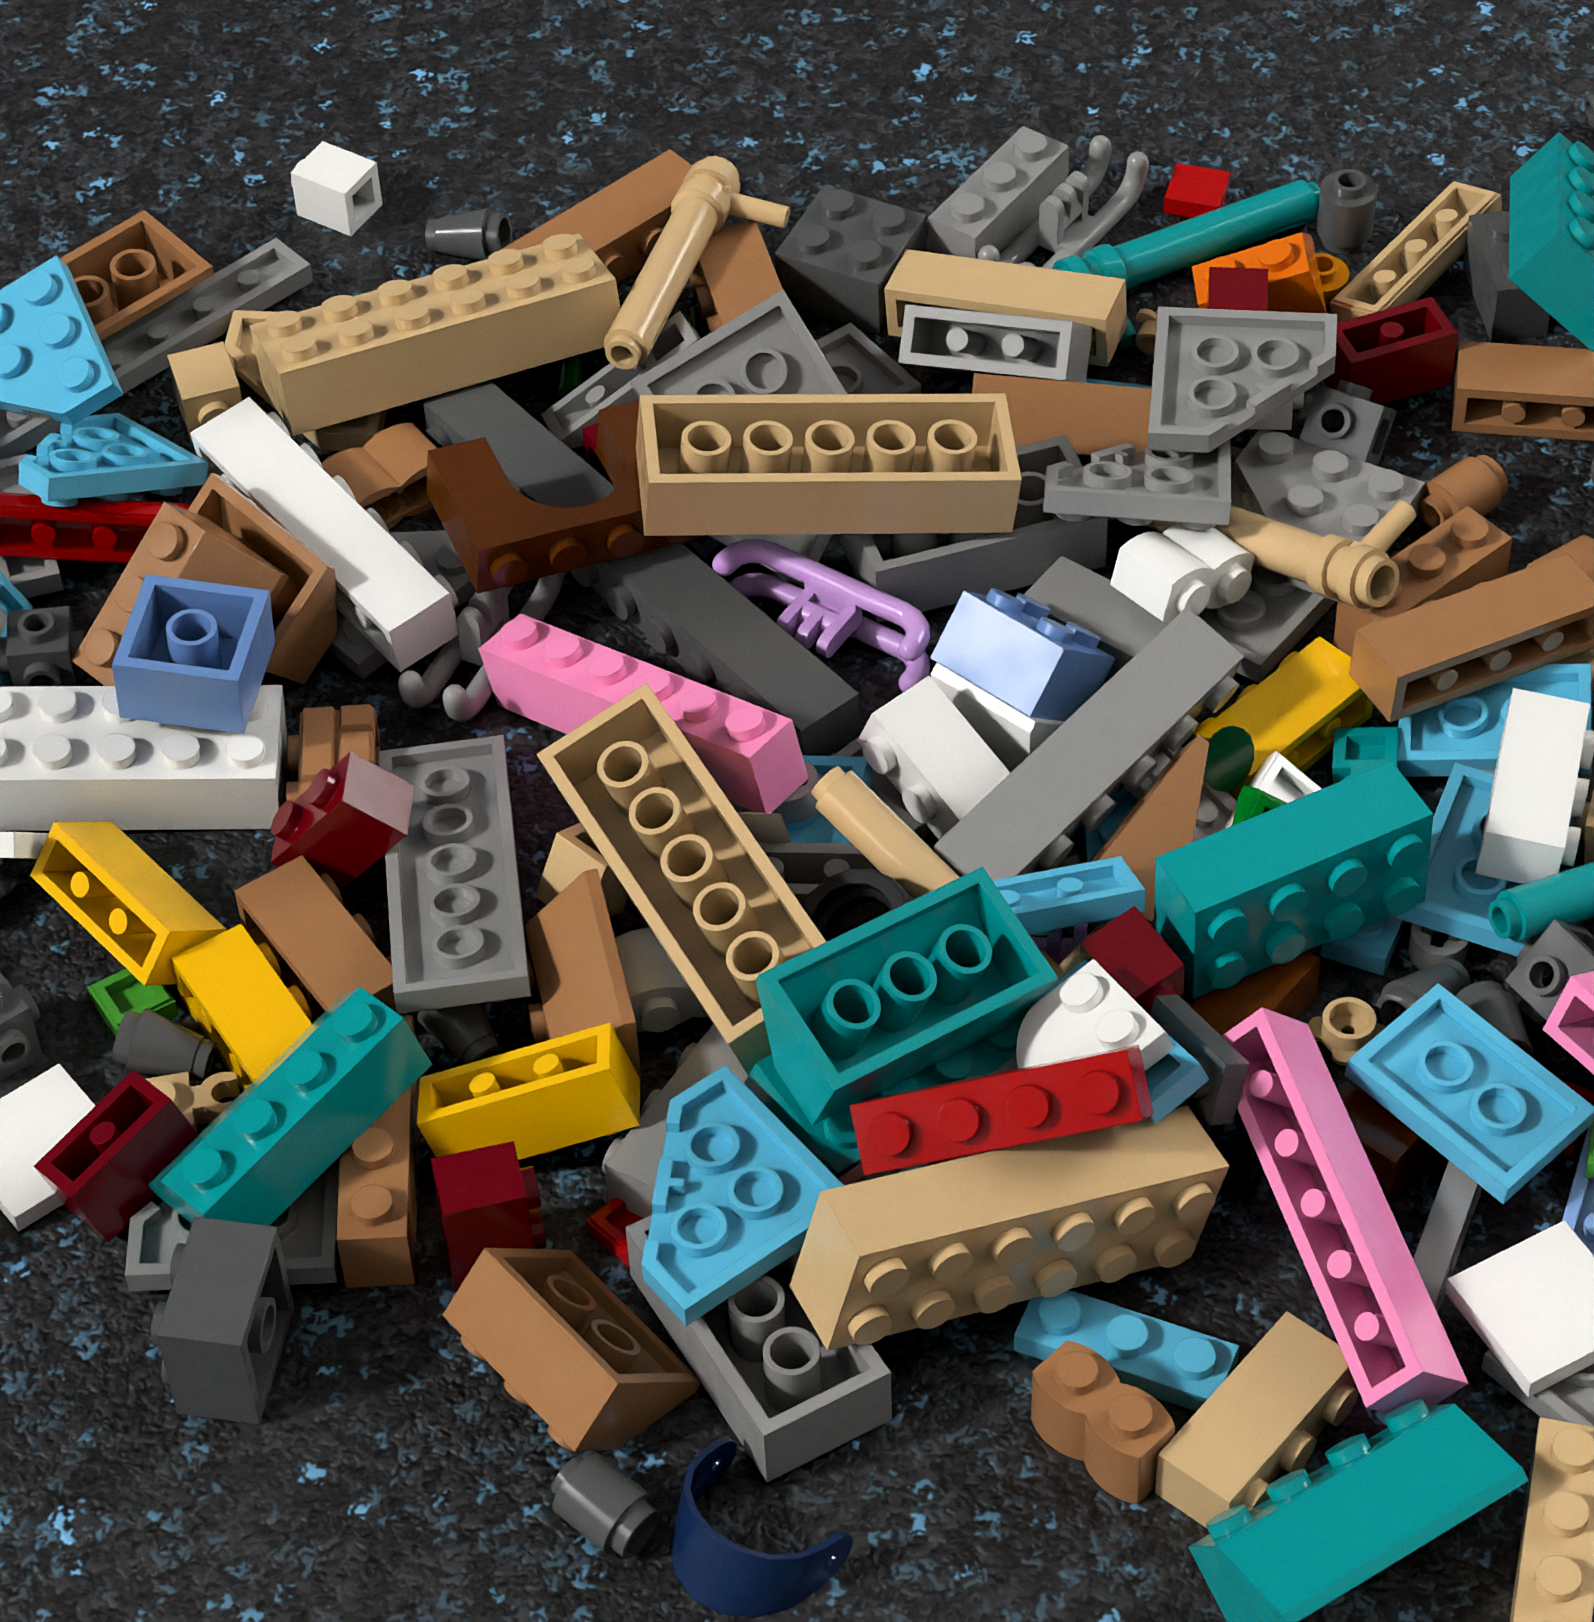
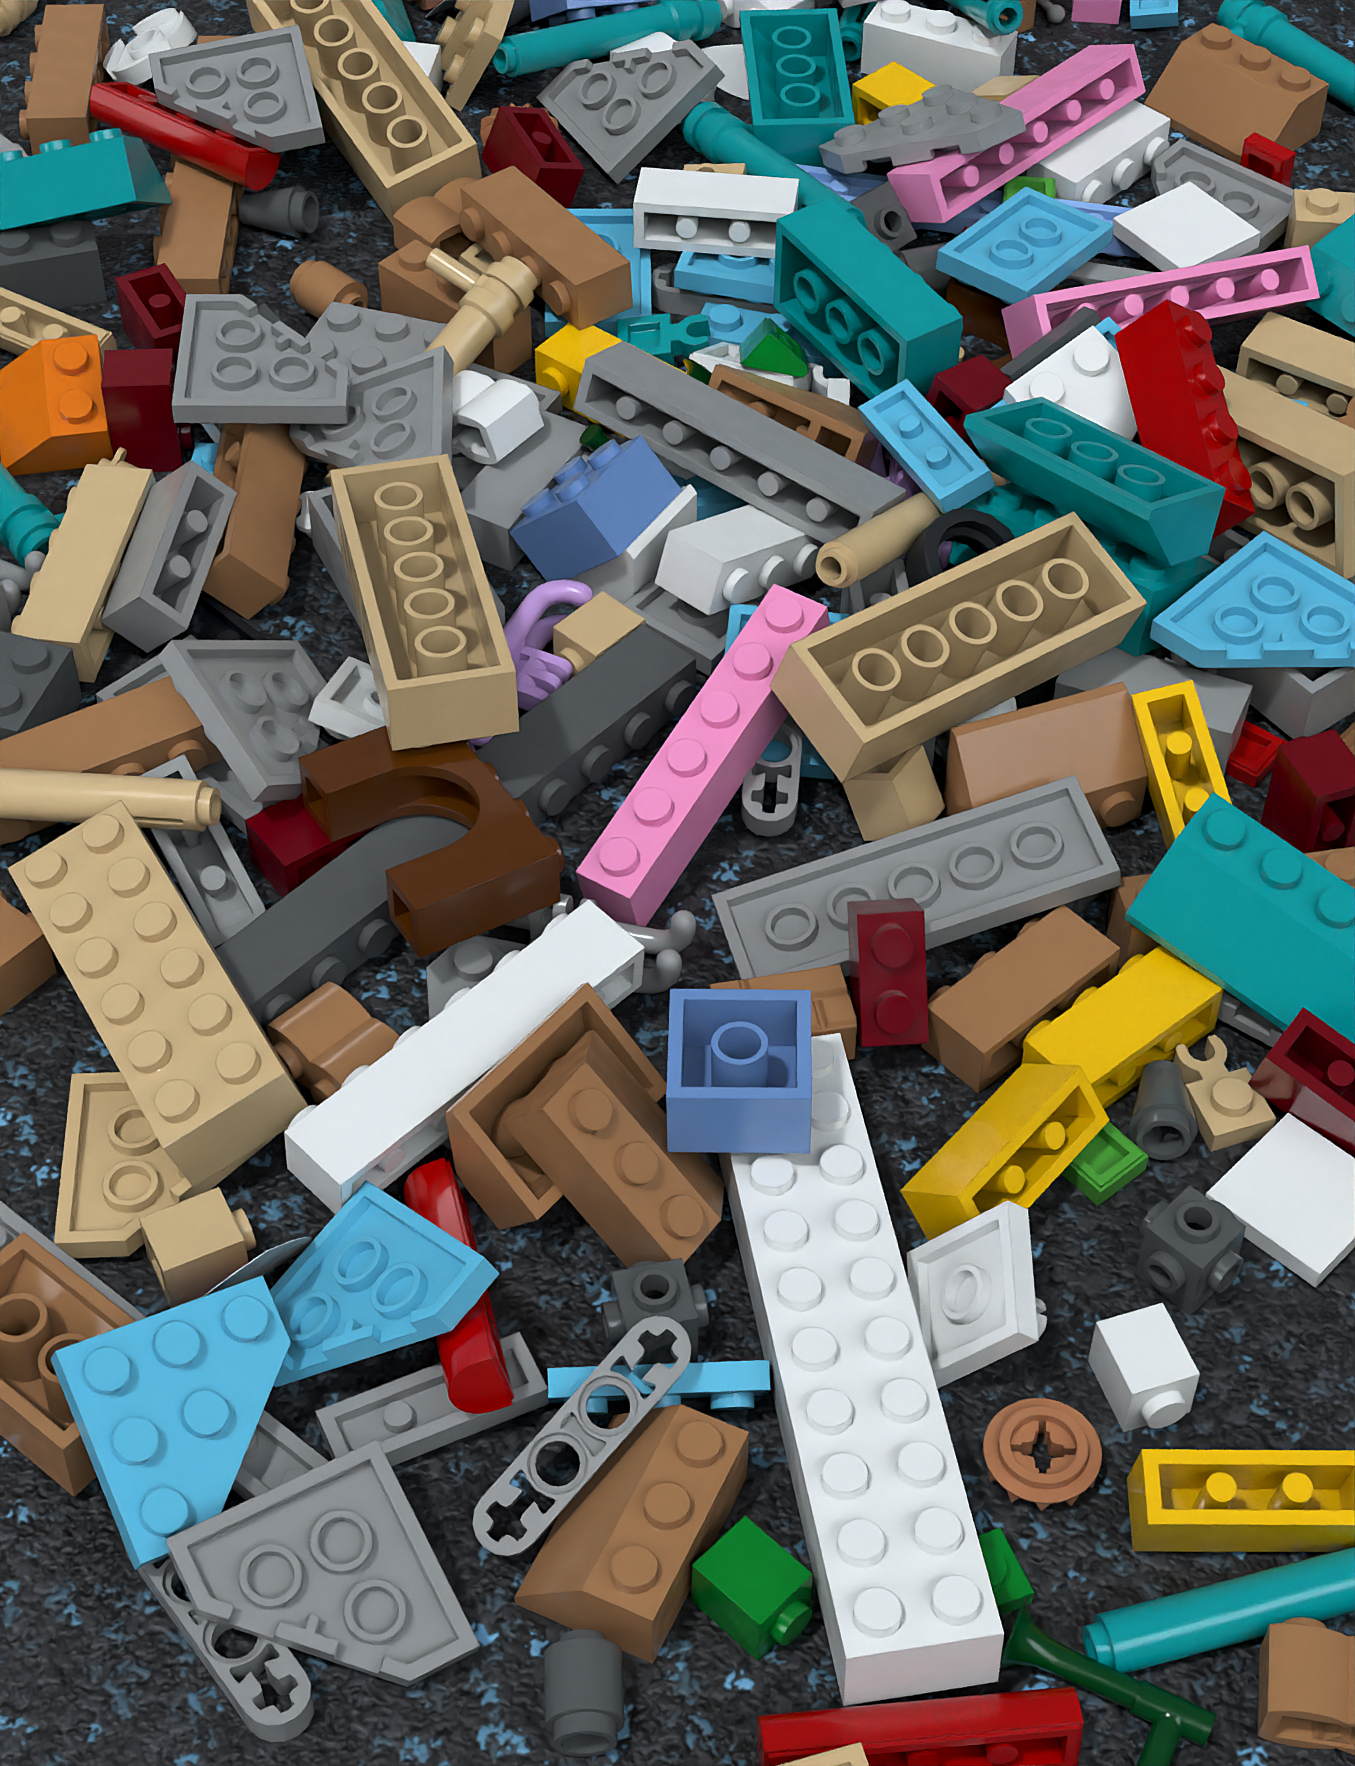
camera: 100 degrees left, 0 degrees up
none -> white sticker [203,1237,312,1297]
none -> tan brick [553,591,646,681]

